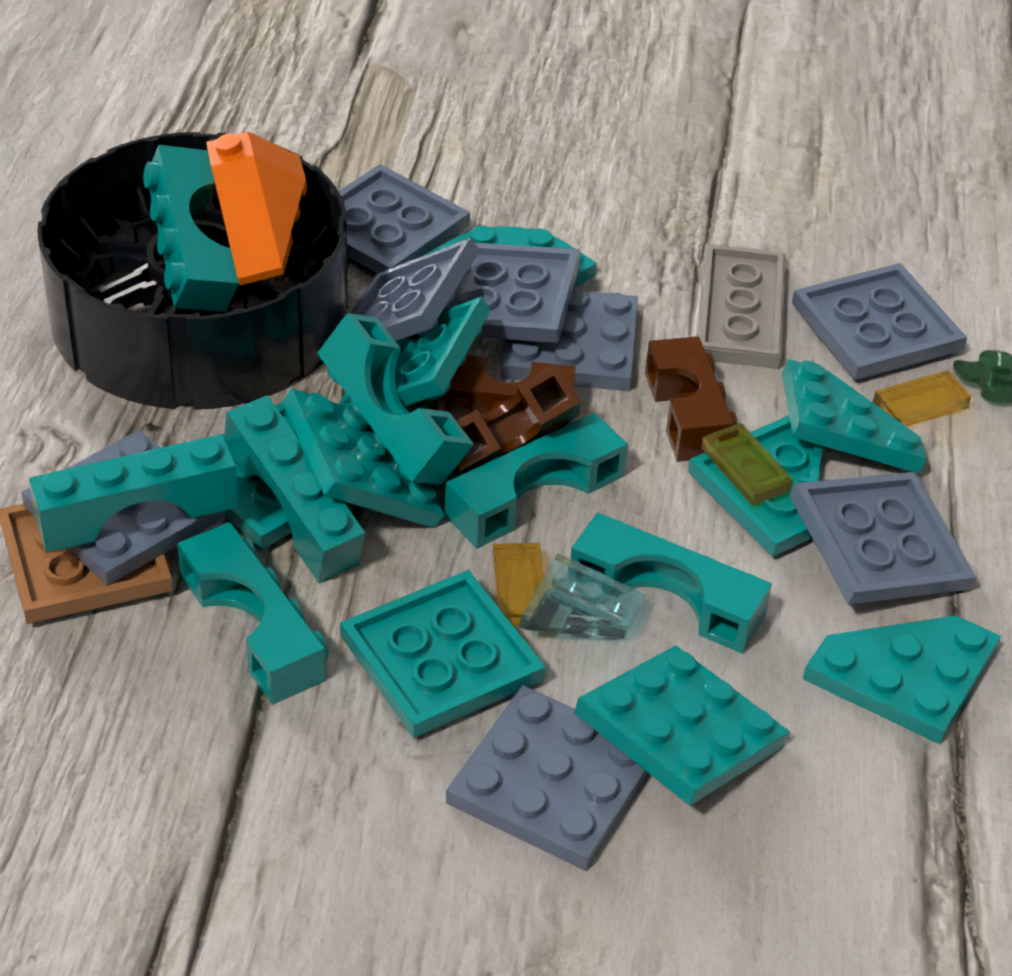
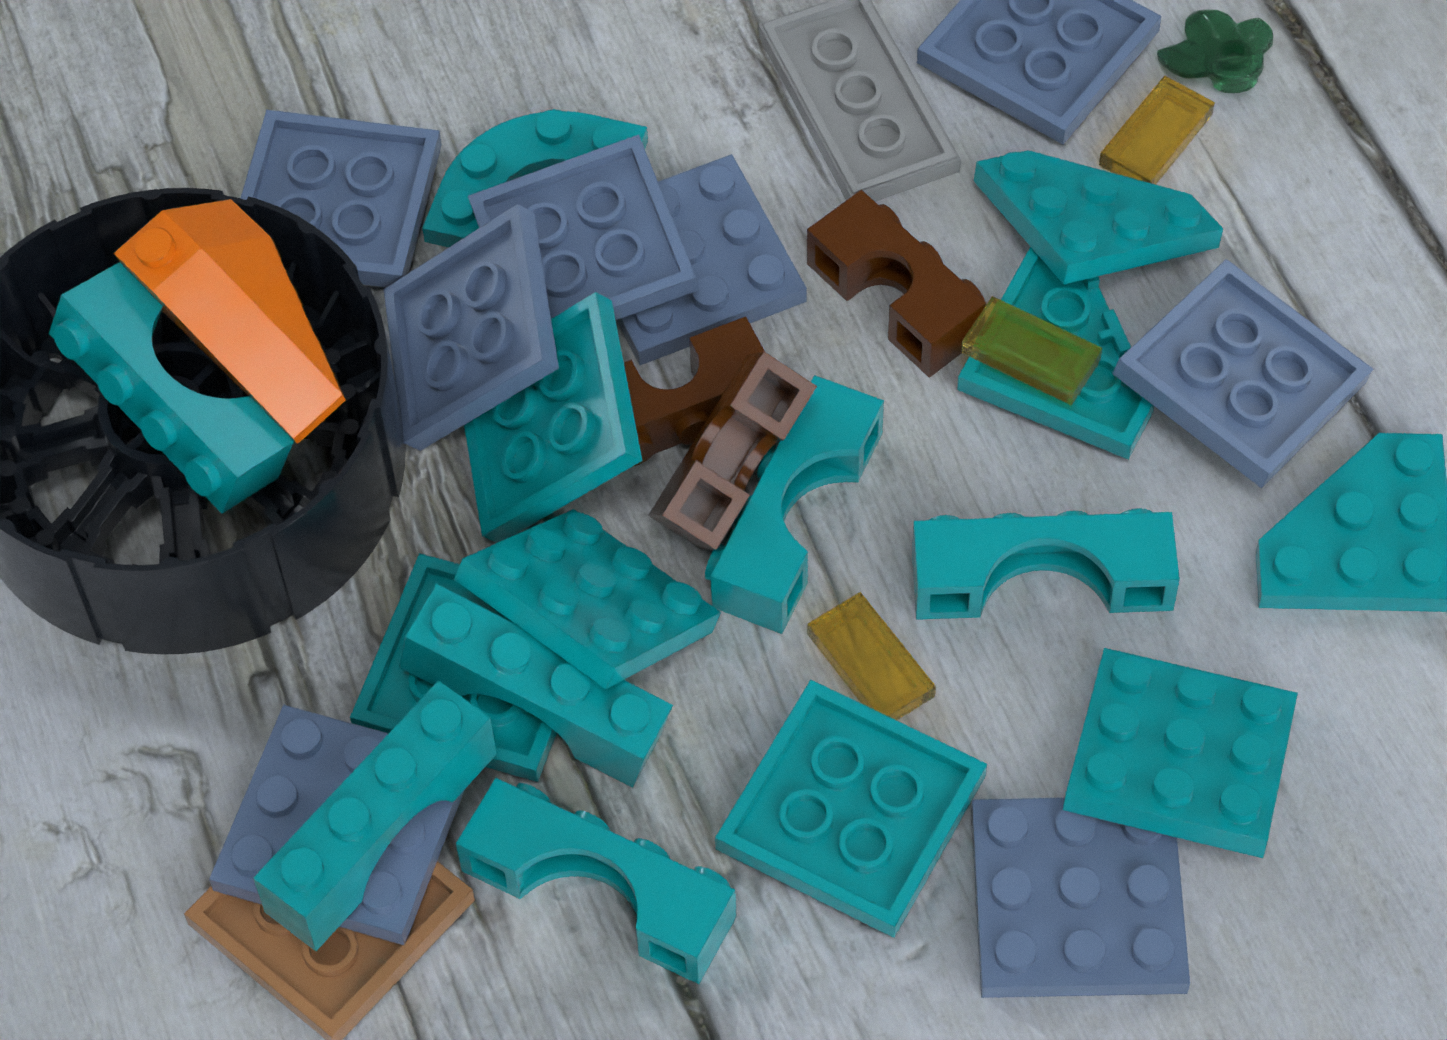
camera: 25 degrees left, 15 degrees up
teal arch [317,313,474,485] -> none
clear light blue wing [519,553,645,639] -> none

